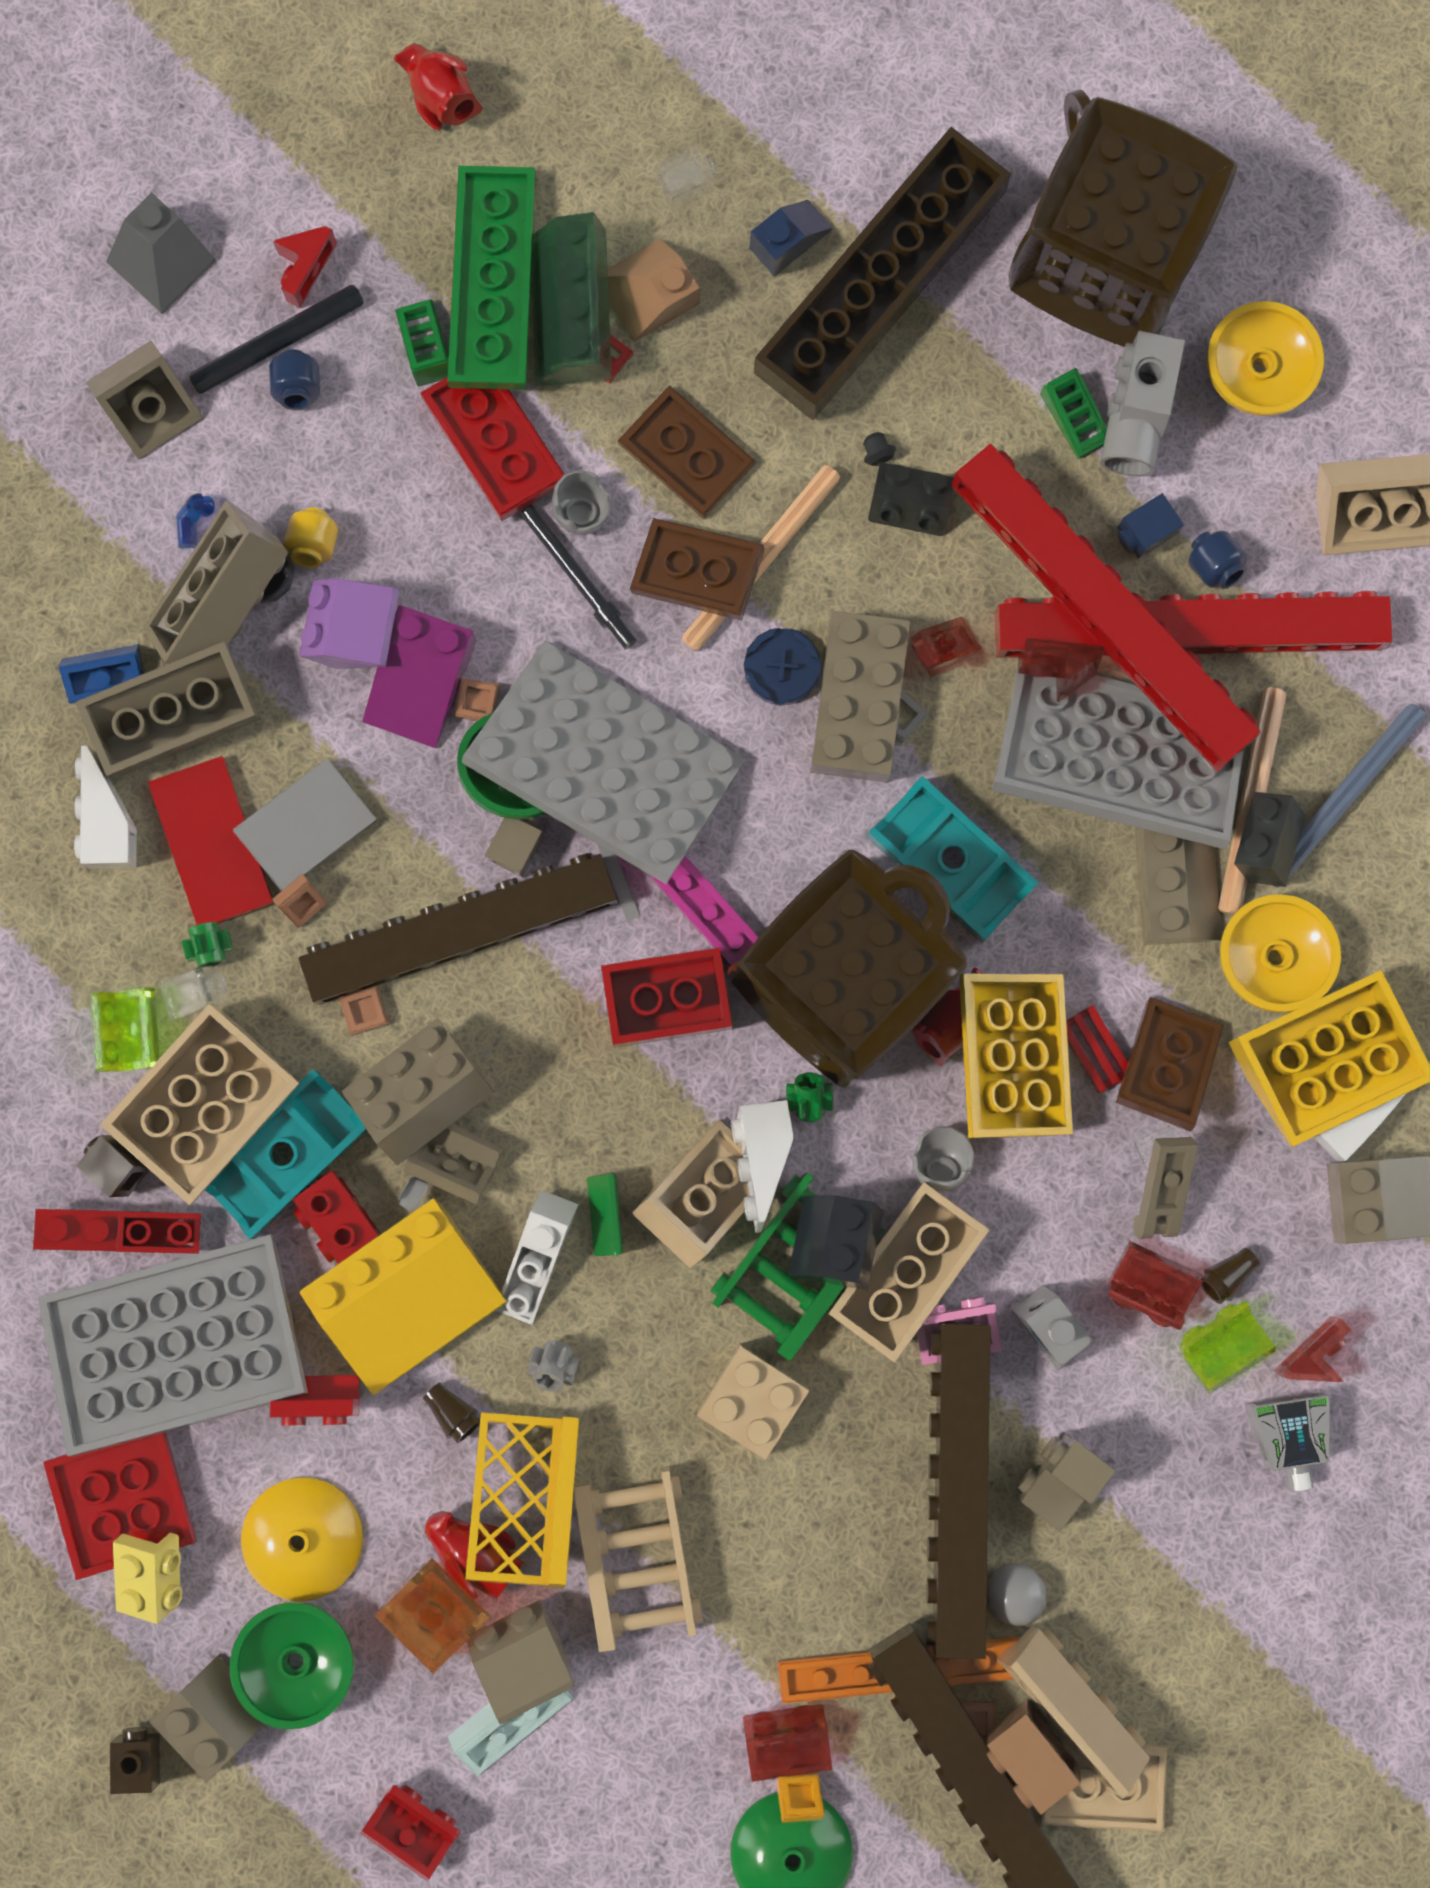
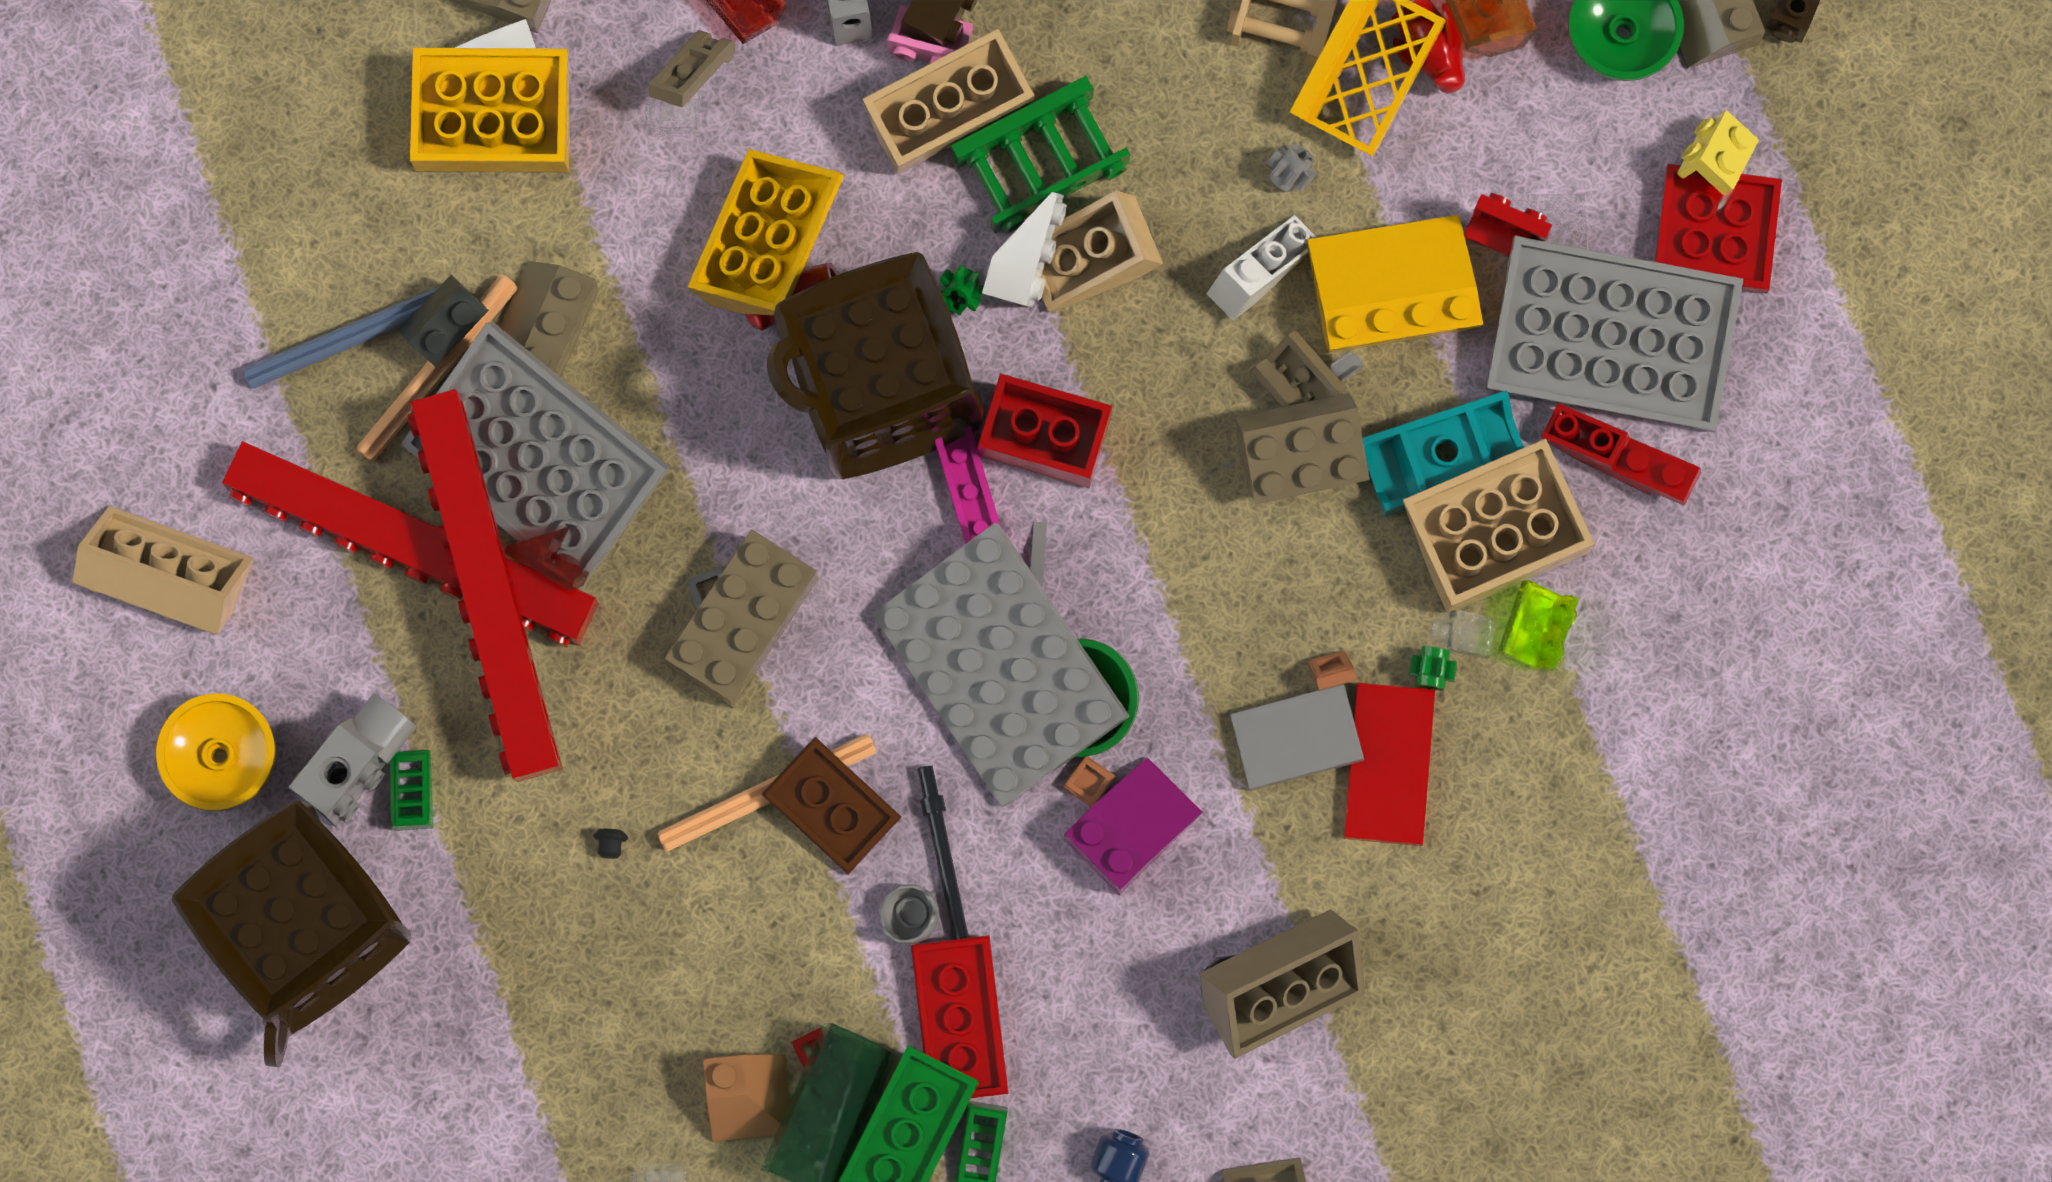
camera: 150 degrees left, 5 degrees down
blue slope [58,644,144,704] -> none
white slope [74,746,137,869] -> none
dark tan slope [75,642,261,779] -> none
brick [76,1135,149,1198] -> none
clear blue arm [176,493,215,549] -> none
yellow dish [241,1477,363,1601] -> none
yellow head [283,507,338,568] -> none
red brick [292,1171,382,1264] -> none
dark brown brick [298,853,618,1005] -> none
medium lavender slope [300,578,399,669] -> none
nougat tile [339,986,390,1036] -> none
dark brown cone [423,1382,480,1444] -> none
dark tan brick [485,818,544,878] -> none
green slope [587,1174,624,1256] -> none
reddish brown tile [618,385,755,520] -> none
tan piece [697,1344,809,1460] -> none
dark blue tile [743,628,821,706] -> none
dark blue slope [750,200,832,277] -> none
dark brown brick [754,126,1011,421] -> none
black slope [788,1195,883,1291] -> none
teal piece [866,776,1039,944] -> none
pearl dark grey bracket [868,462,954,536] -> none
clear red slope [910,616,981,678] -> none
light grey hair [912,1126,974,1191] -> none
red tile [1066,1005,1128,1094] -> none
reddish brown tile [1116,997,1224,1132] -> none
dark blue brick [1117,493,1184,559] -> none
dark blue head [1188,530,1247,589] -> none
yellow dish [1220,894,1341,1013] -> none

